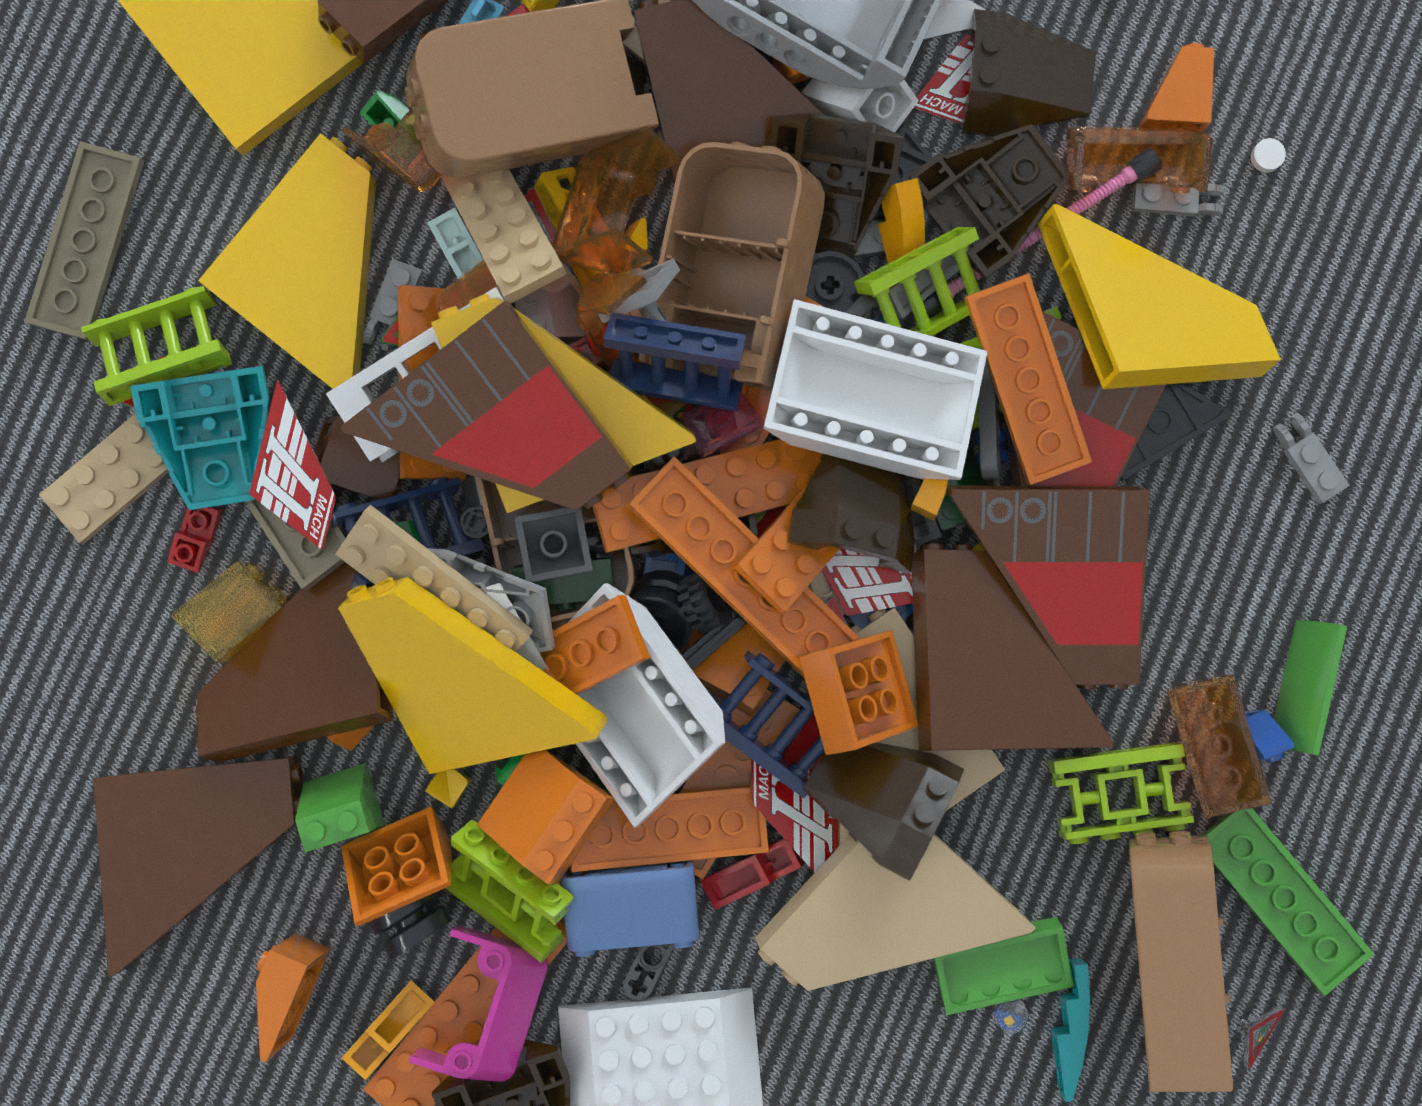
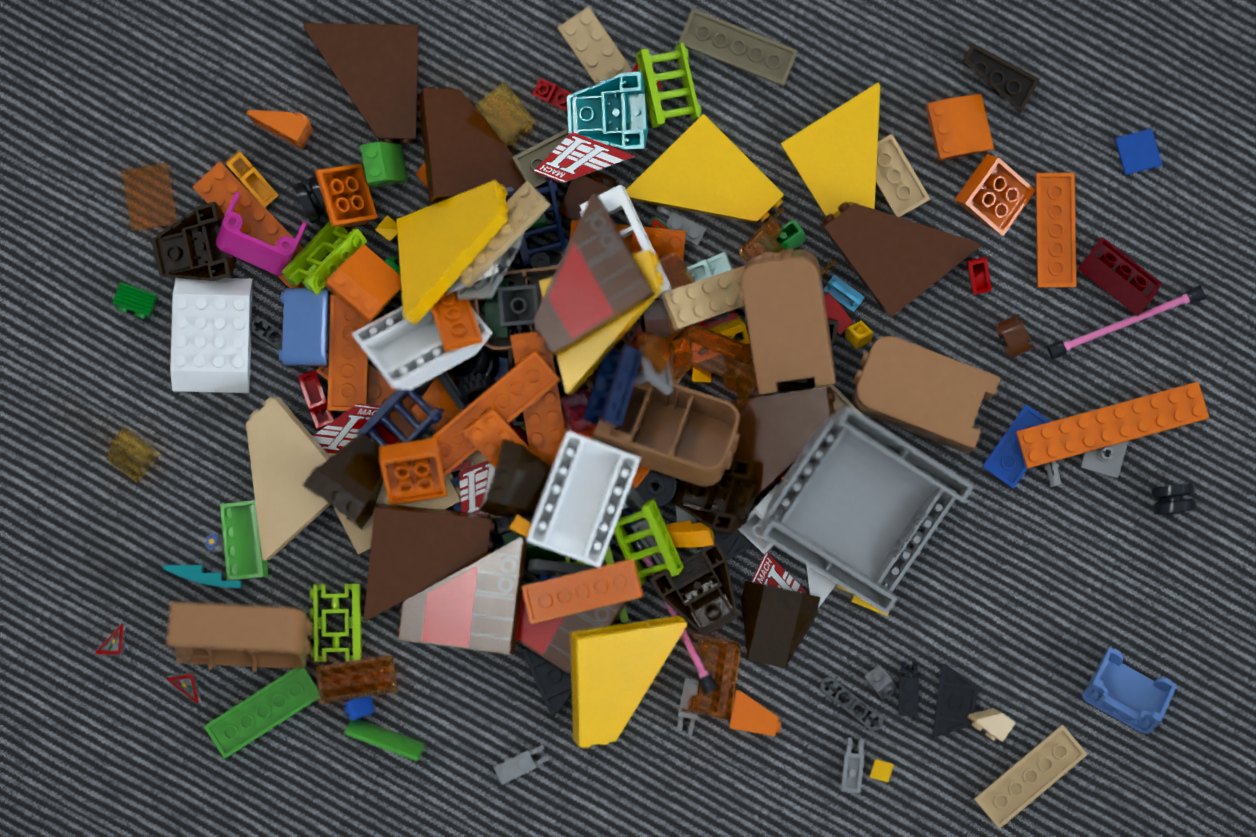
camera: 90 degrees right, 0 degrees up
white tile [1251,138,1286,173] -> none

